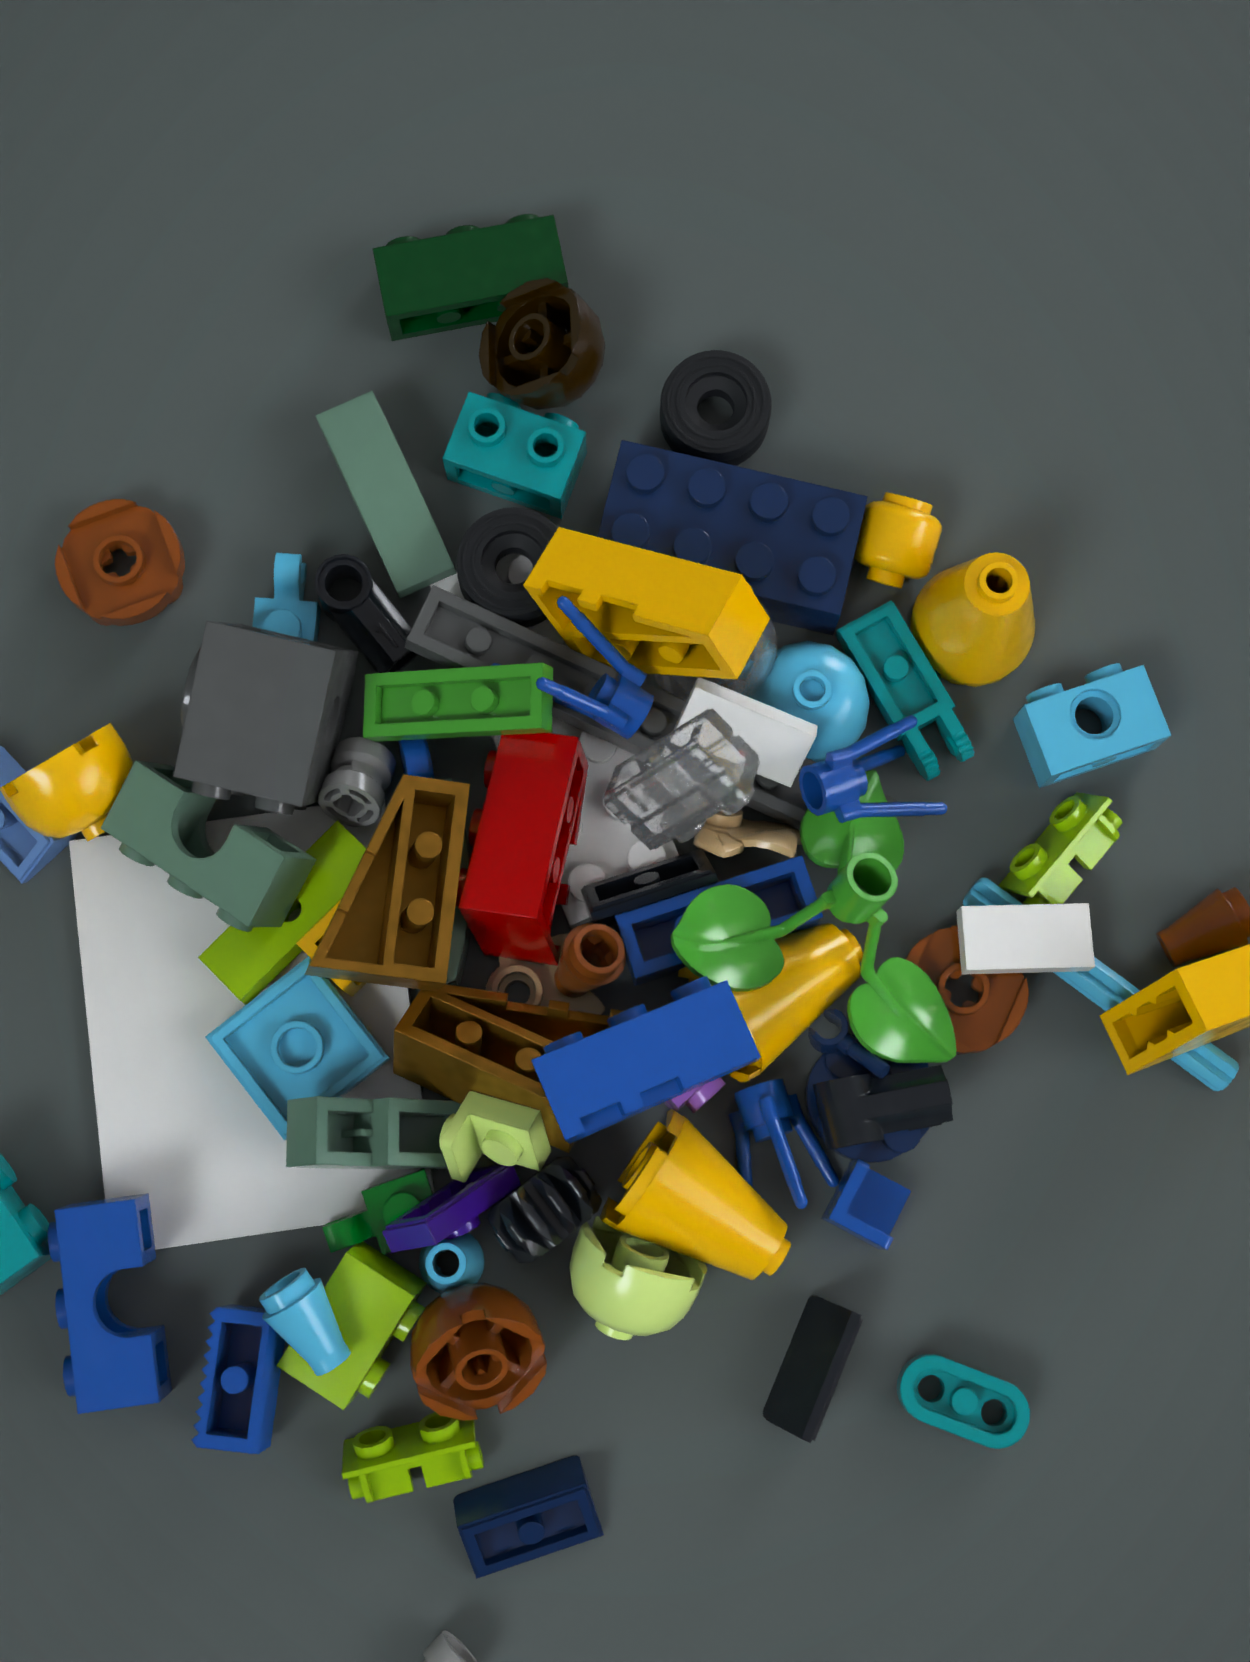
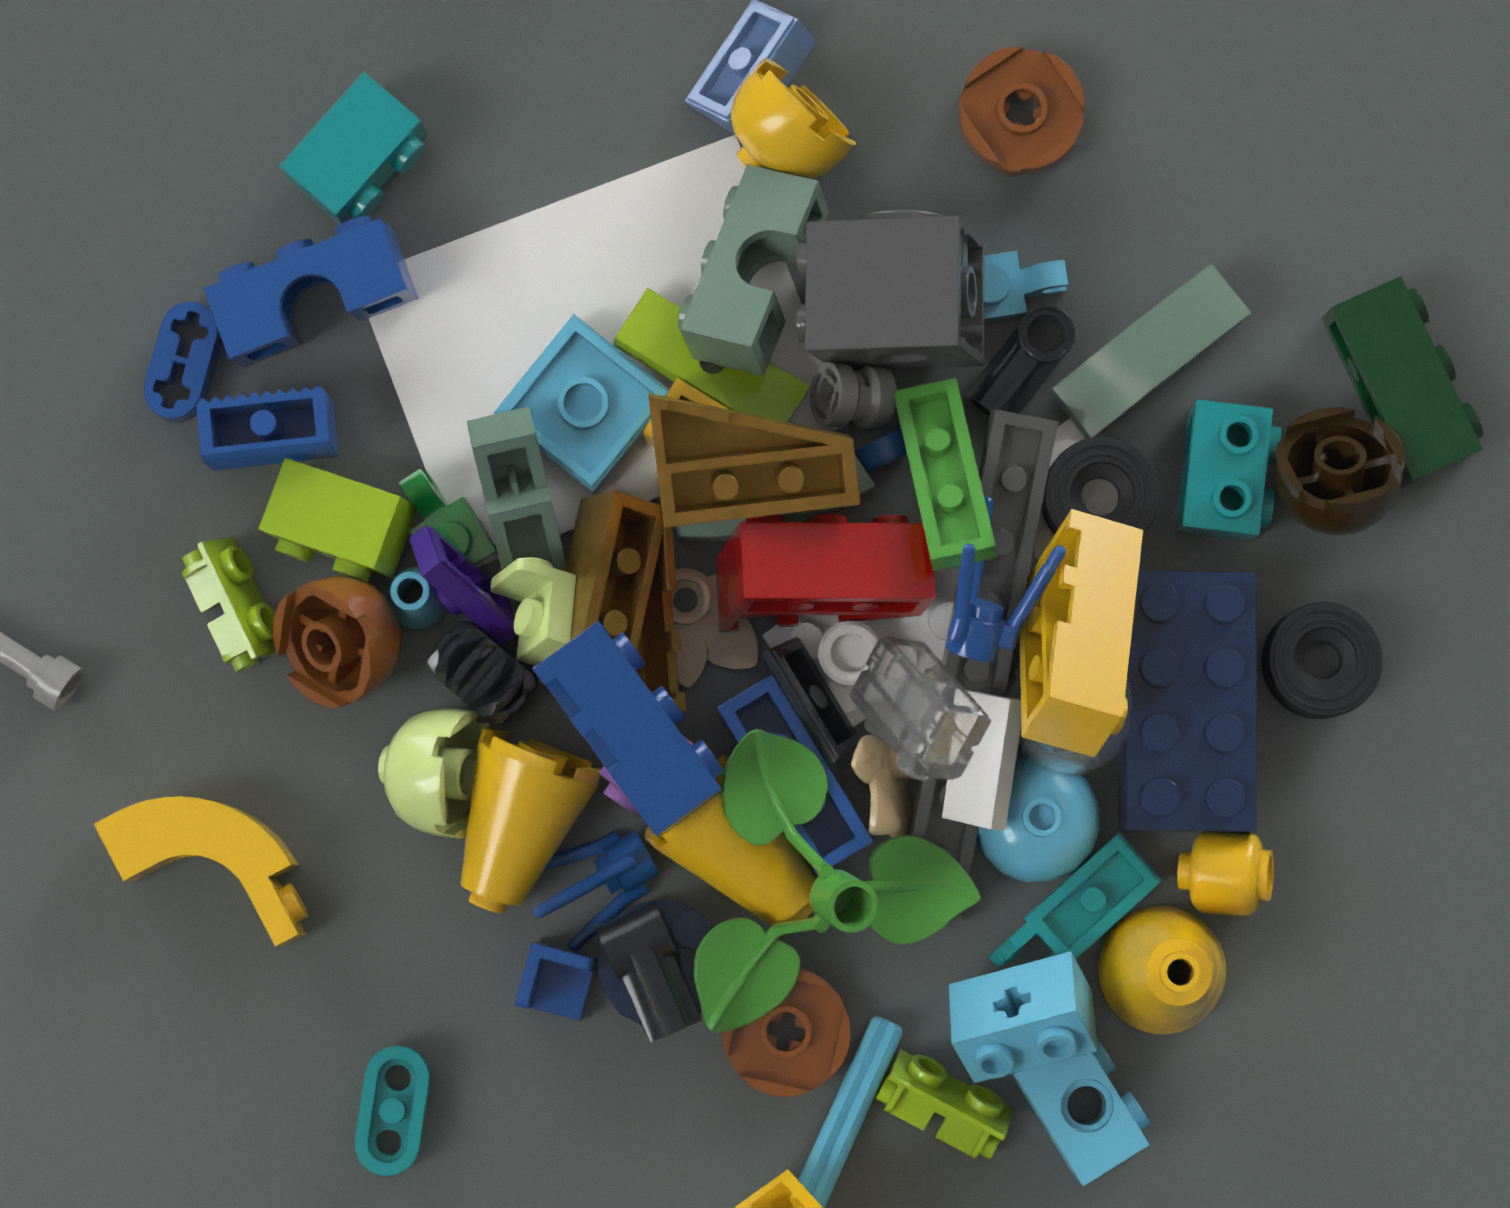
camera: 80 degrees right, 5 degrees up
medium azure cone [259,1268,351,1376] -> none
dark blue slope [453,1455,604,1579] -> none
dark orange cone [554,923,626,998] -> none
black slope [763,1296,863,1443] -> none
blue plant [799,715,947,823] -> none
dark blue hand [808,1009,890,1079] -> none
white tile [956,903,1095,974] -> none
none -> yellow arch [94,796,308,947]
none -> blue beam [144,301,222,423]
none -> white tile [818,621,882,687]
none -> medium azure brick [949,951,1098,1083]

